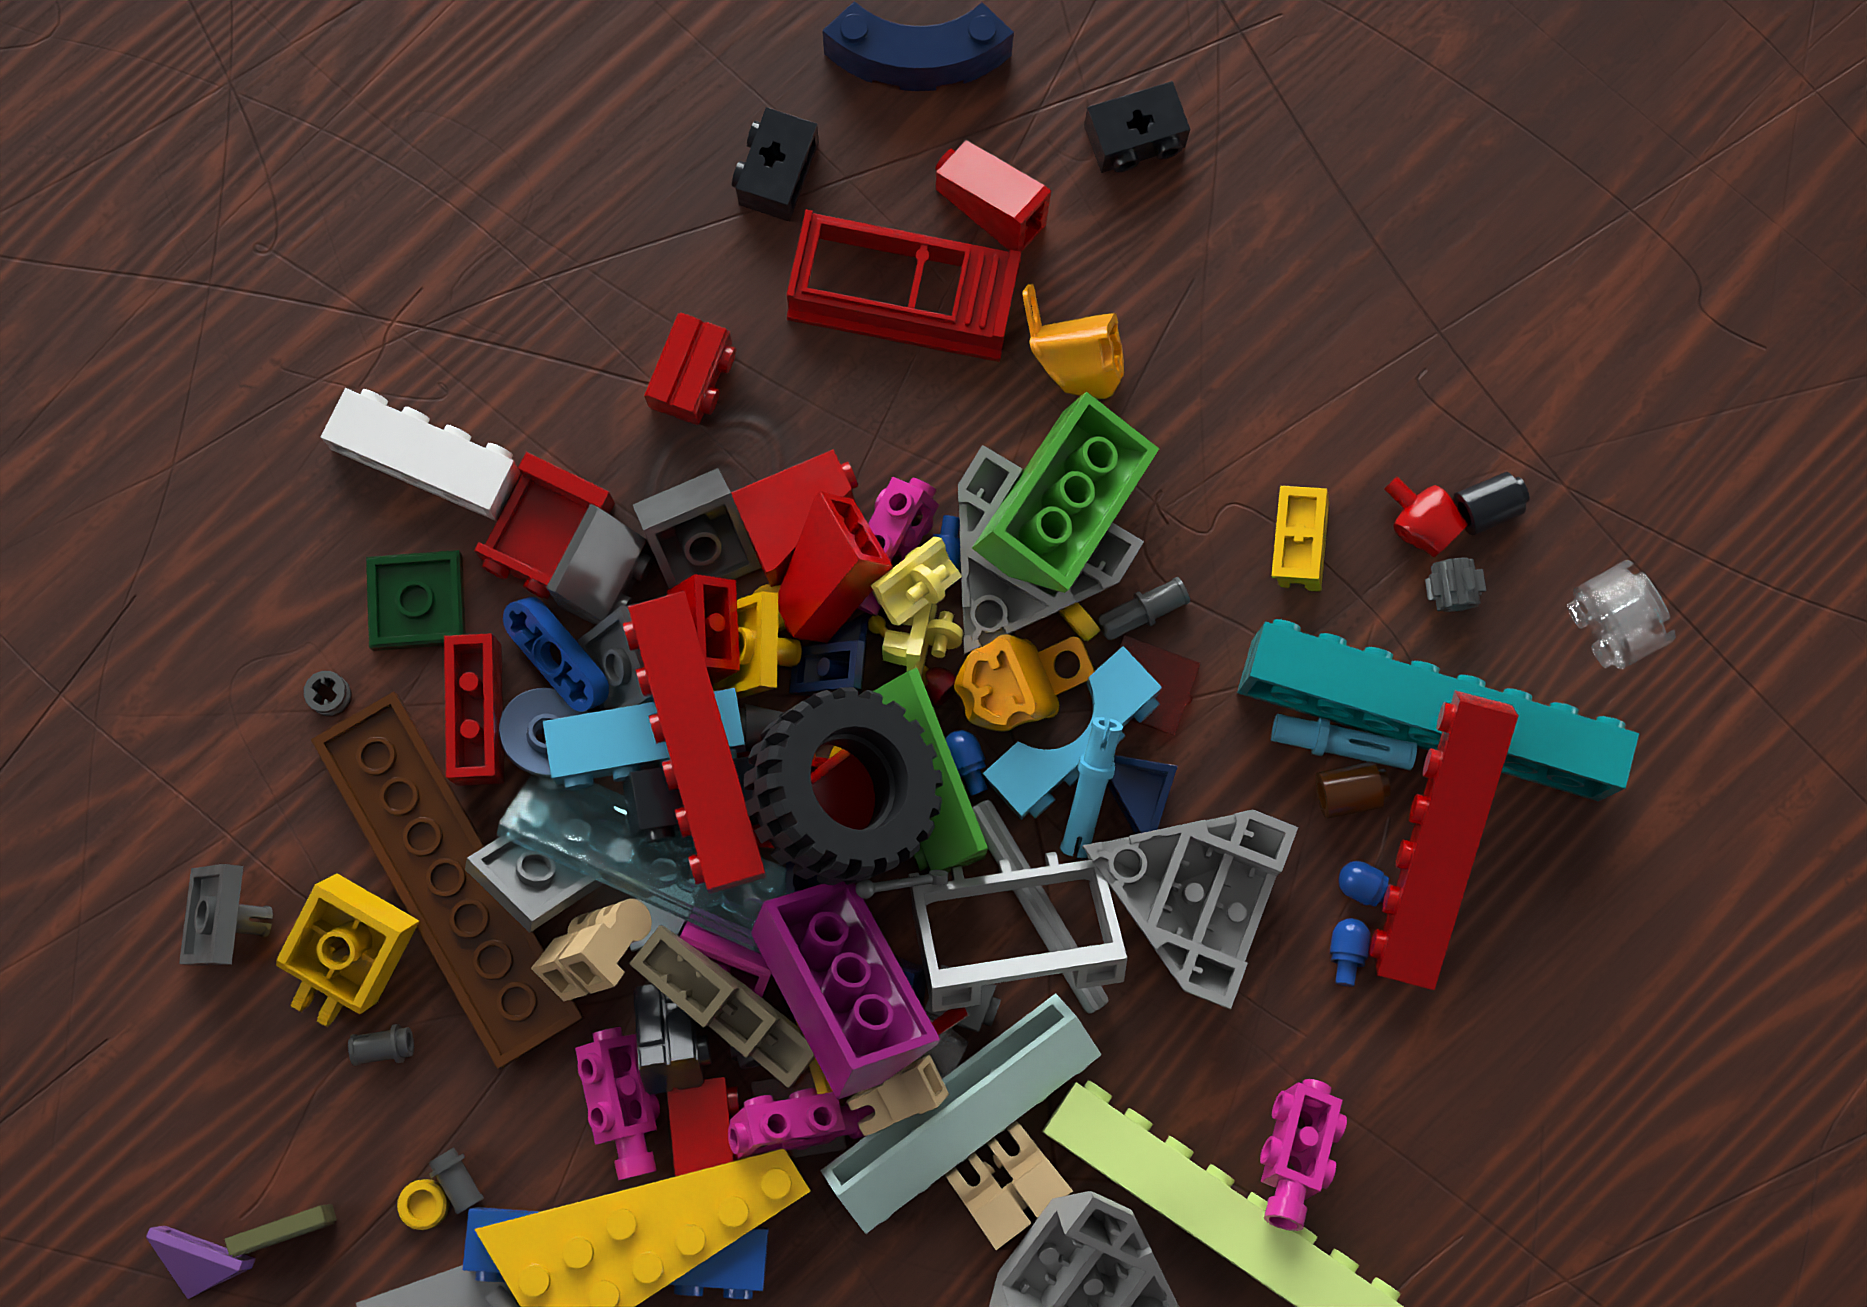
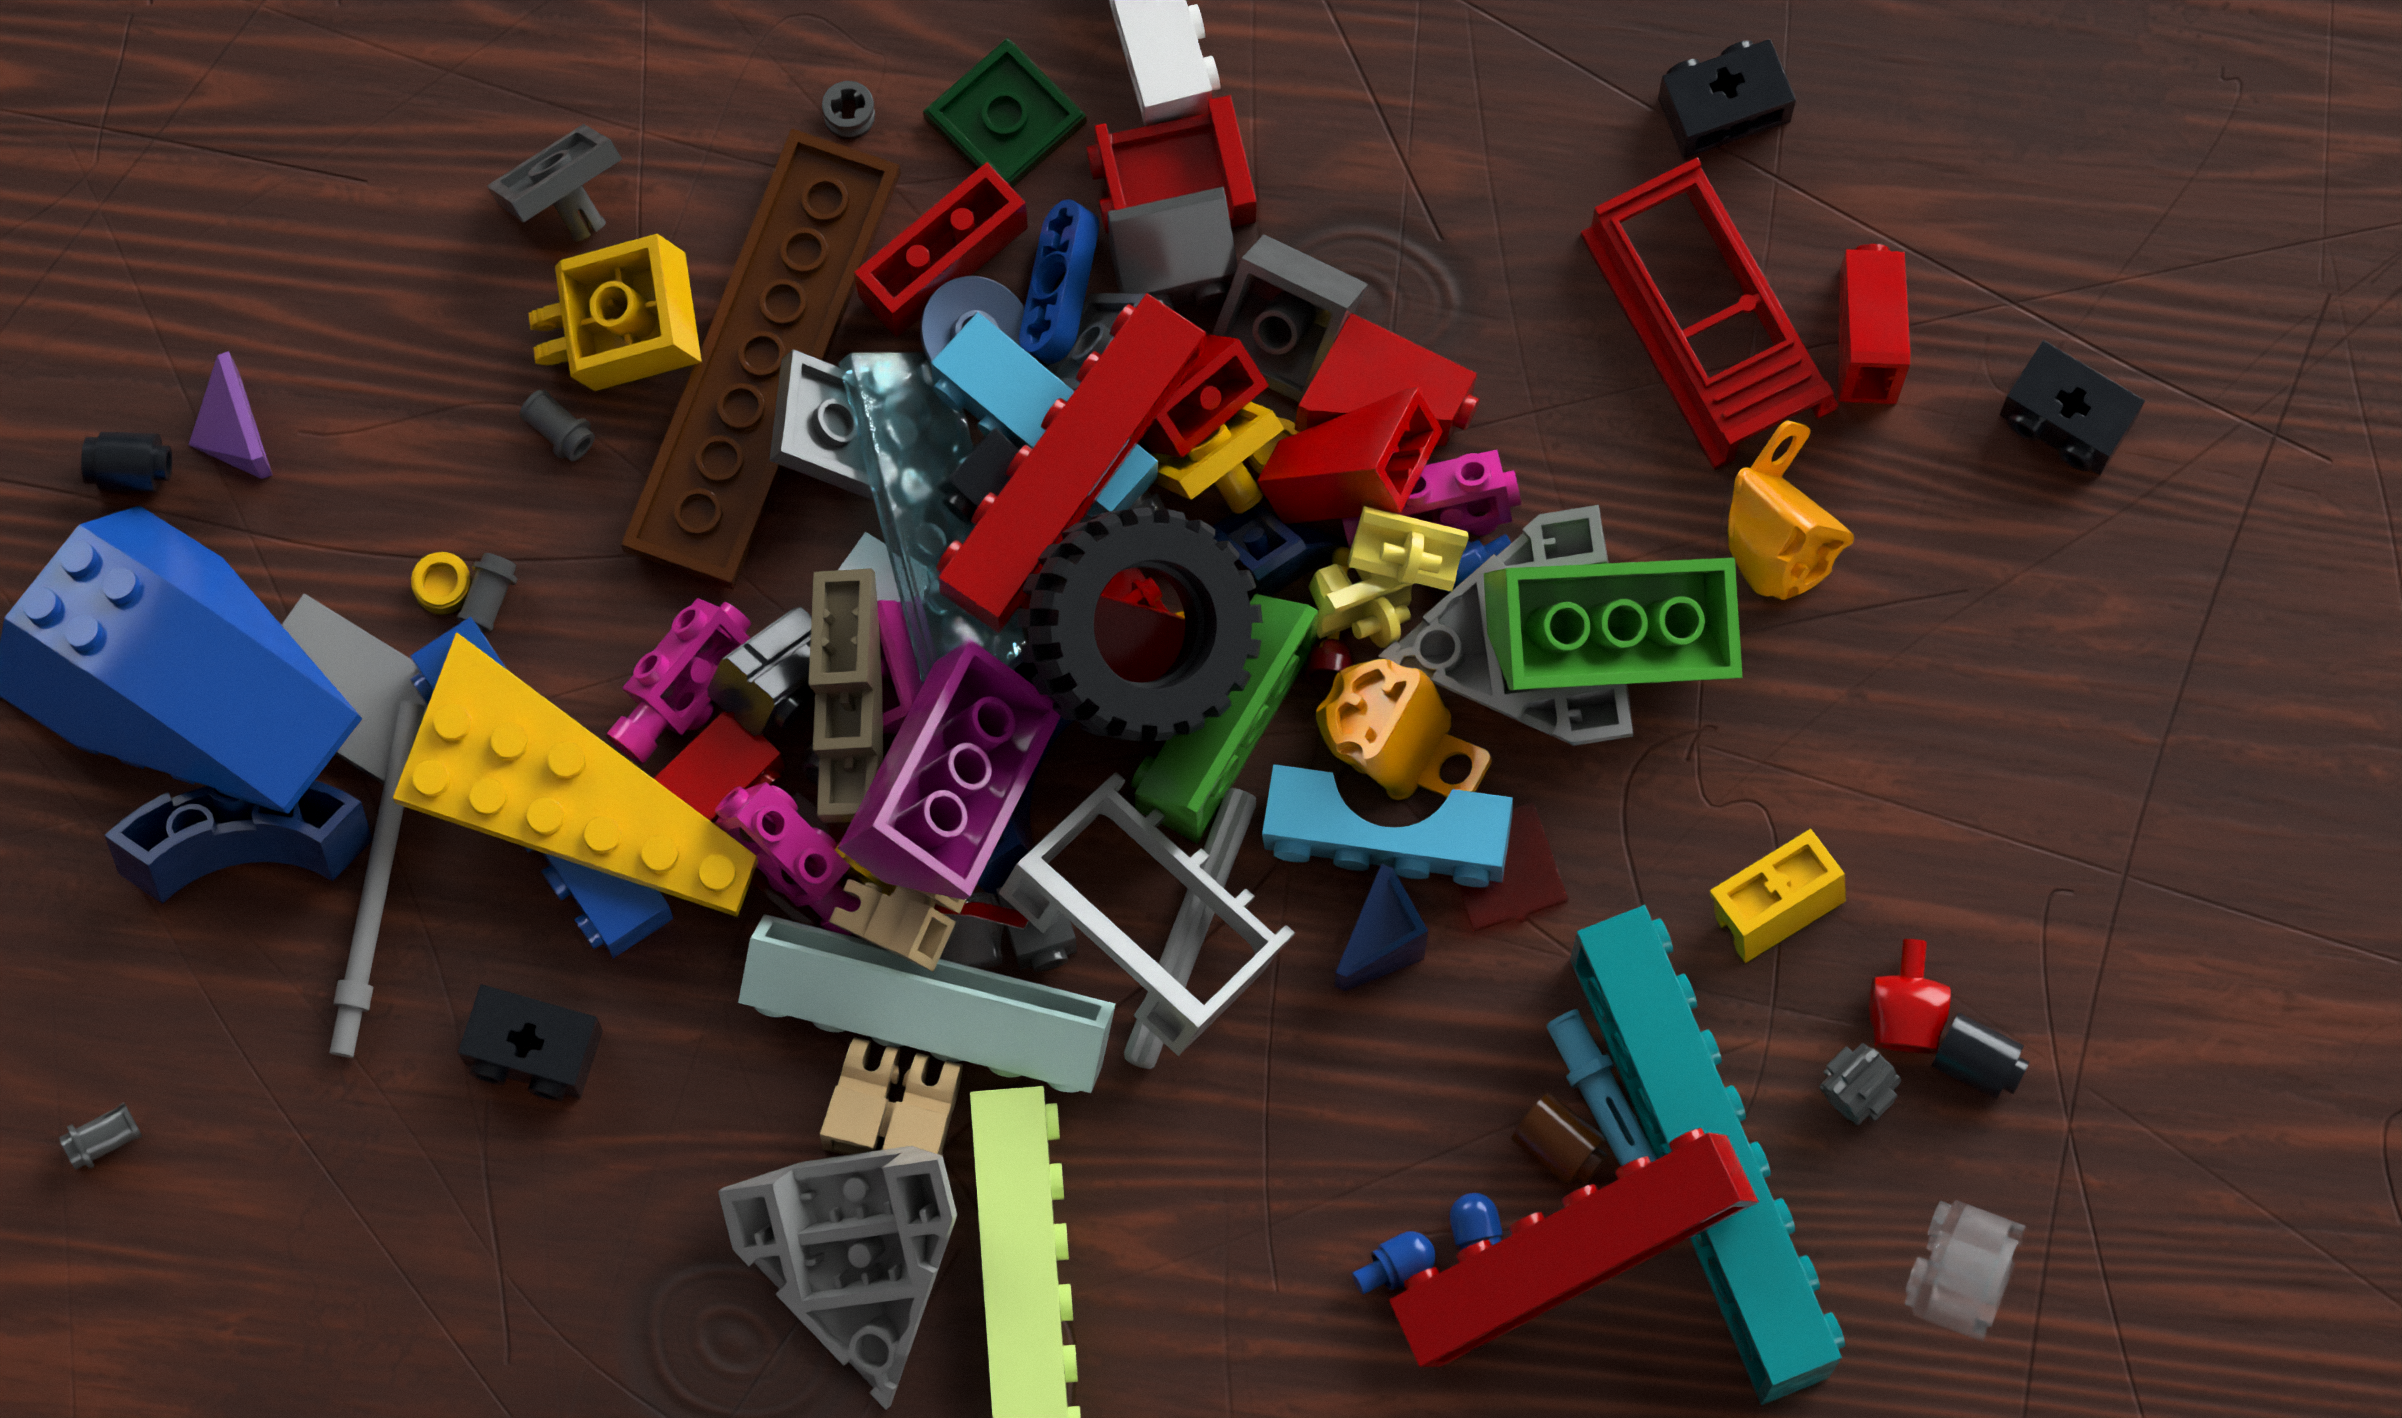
camera: 55 degrees right, 5 degrees down
olive tile [225,1204,337,1257] -> none
tan legs [531,899,652,1001] -> none
red brick [644,313,736,425] -> none
dark blue brick [822,1,1014,91] -> none
dark grey hinge [856,870,948,899] -> none
blue cylinder [945,730,988,796] -> none
yellow tile [1058,602,1100,641] -> none
medium azure pin [1060,717,1123,858] -> none
light grey wedge [1082,810,1298,1009] -> none
dark grey axle [1098,577,1190,640] -> none
dark pink brick [1260,1079,1347,1231] -> none

